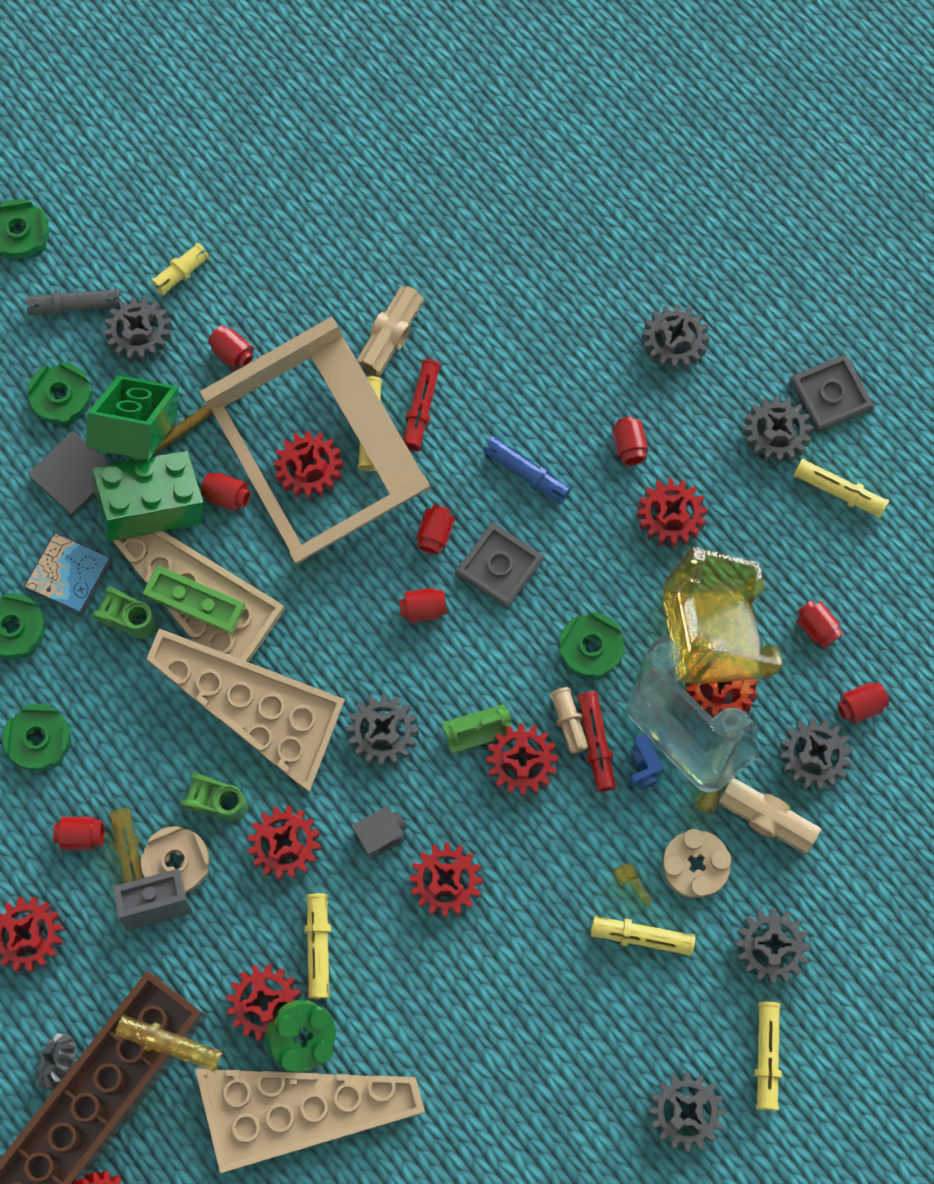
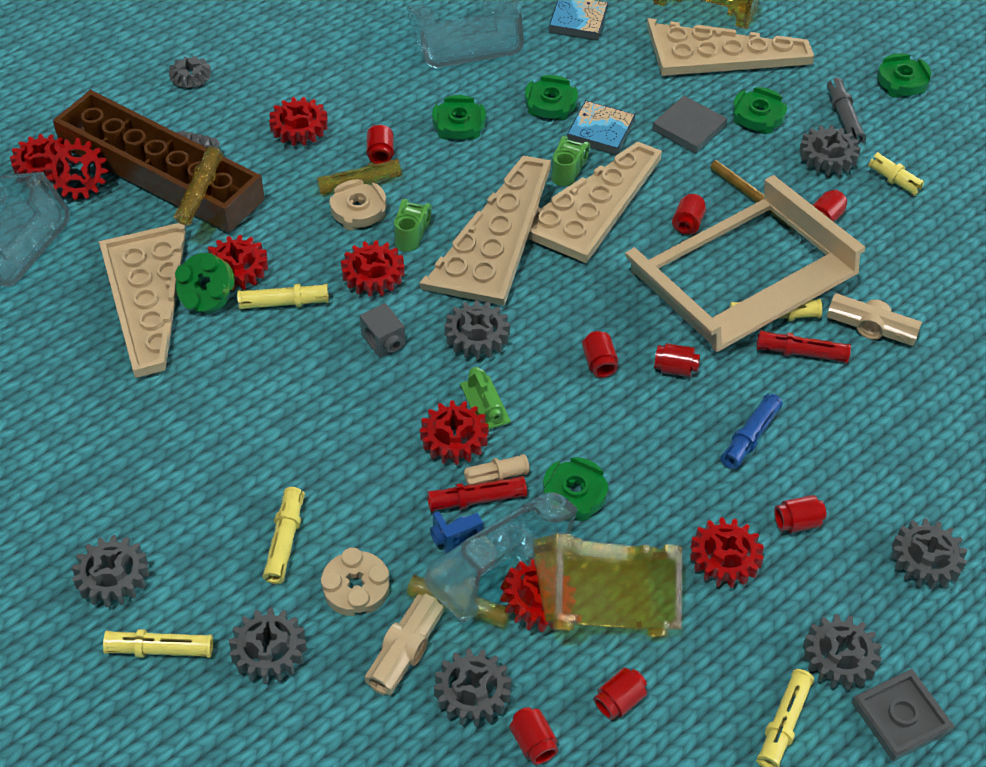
camera: 85 degrees right, 20 degrees down
green brick [86,375,179,461] -> none
green brick [92,451,203,542] -> none
dark grey panel [113,868,192,931] -> none
bright green plate [142,565,246,635] -> none
red gear [274,431,343,500] -> none
red gear [409,843,483,918] -> none
dark grey tile [455,522,545,609] -> none
clear yellow hand [614,864,653,906] -> none

